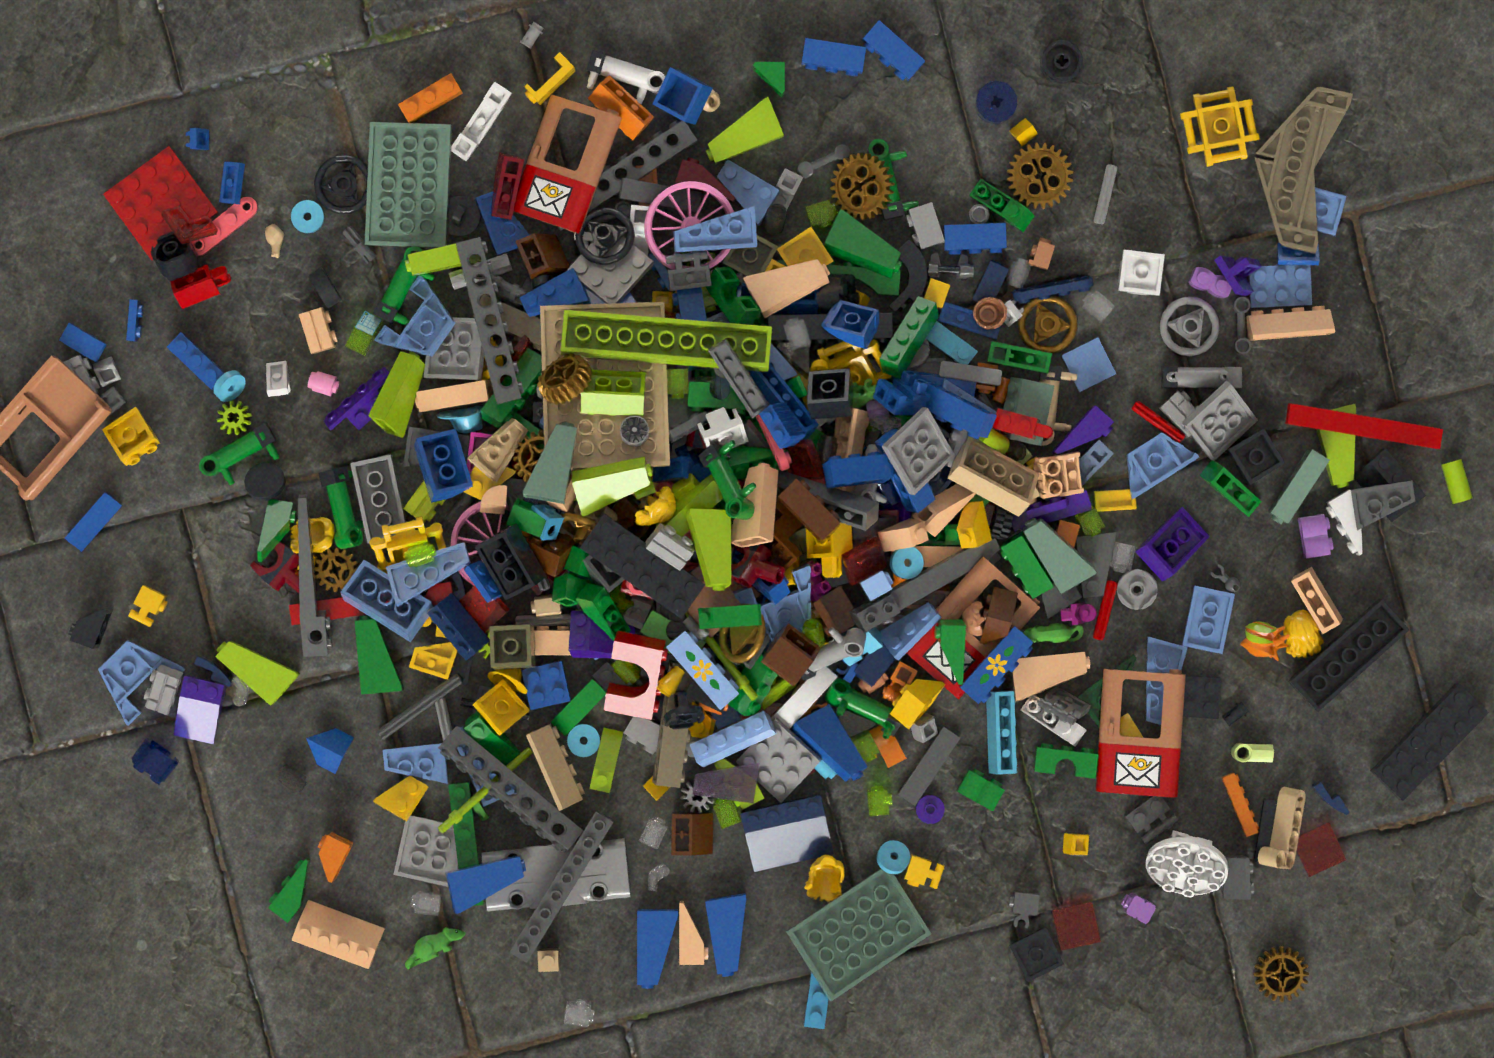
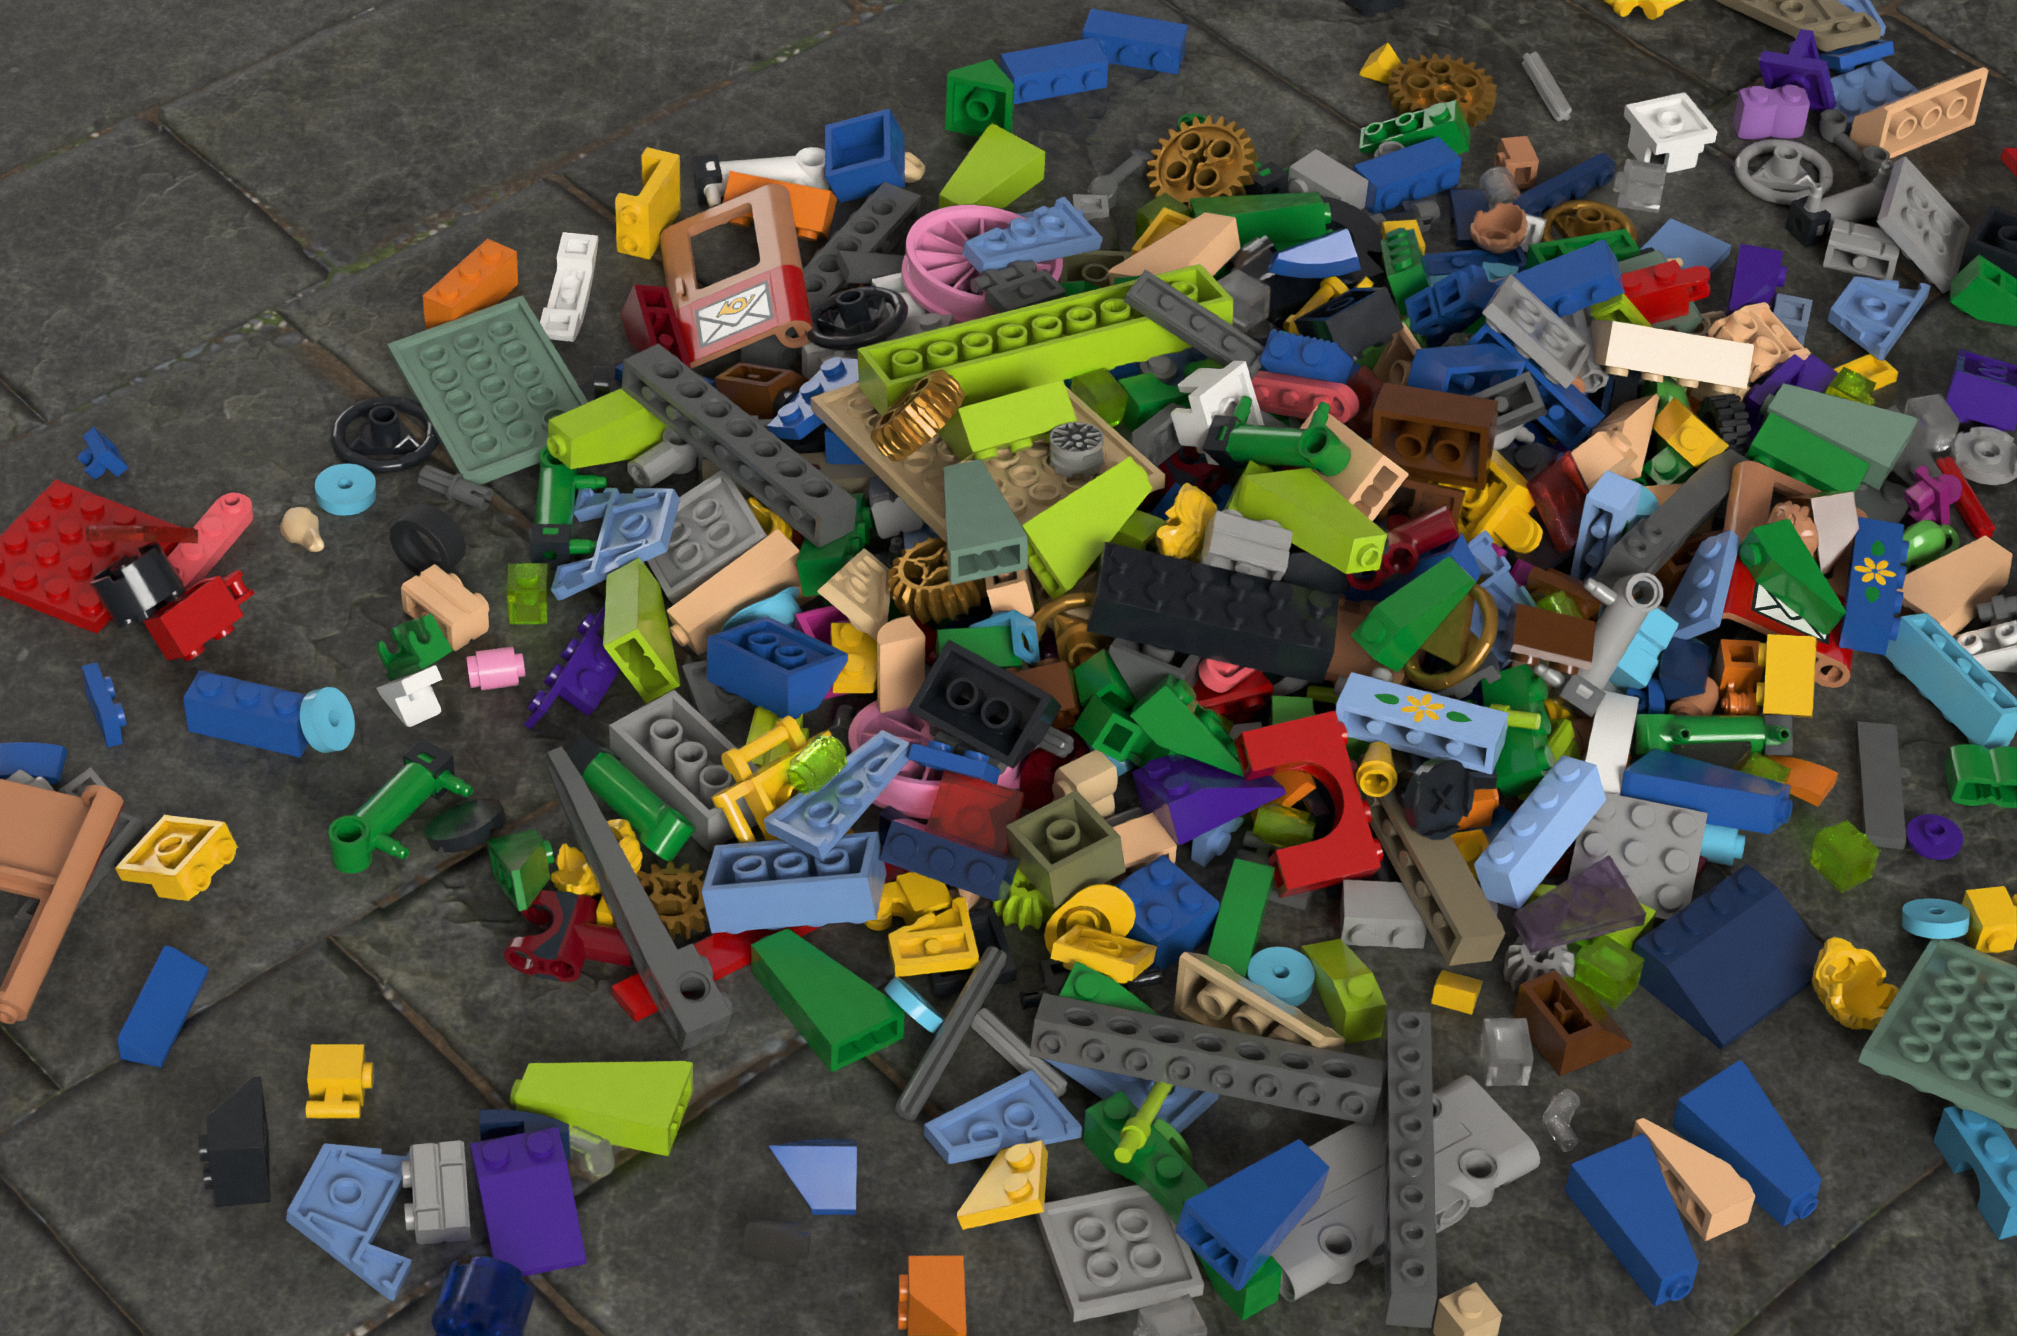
camera: 30 degrees left, 45 degrees down
lime gear [217,400,252,435] -> none
blue plate [219,162,245,205] -> none
light grey pin [520,22,544,49] -> none
light grey slope [911,713,938,743] -> none
clear blue brick [975,81,1017,125] -> none
red axle [1131,401,1185,443] -> none
none -> green hinge [376,613,453,681]
none -> medium azure piece [884,976,945,1034]

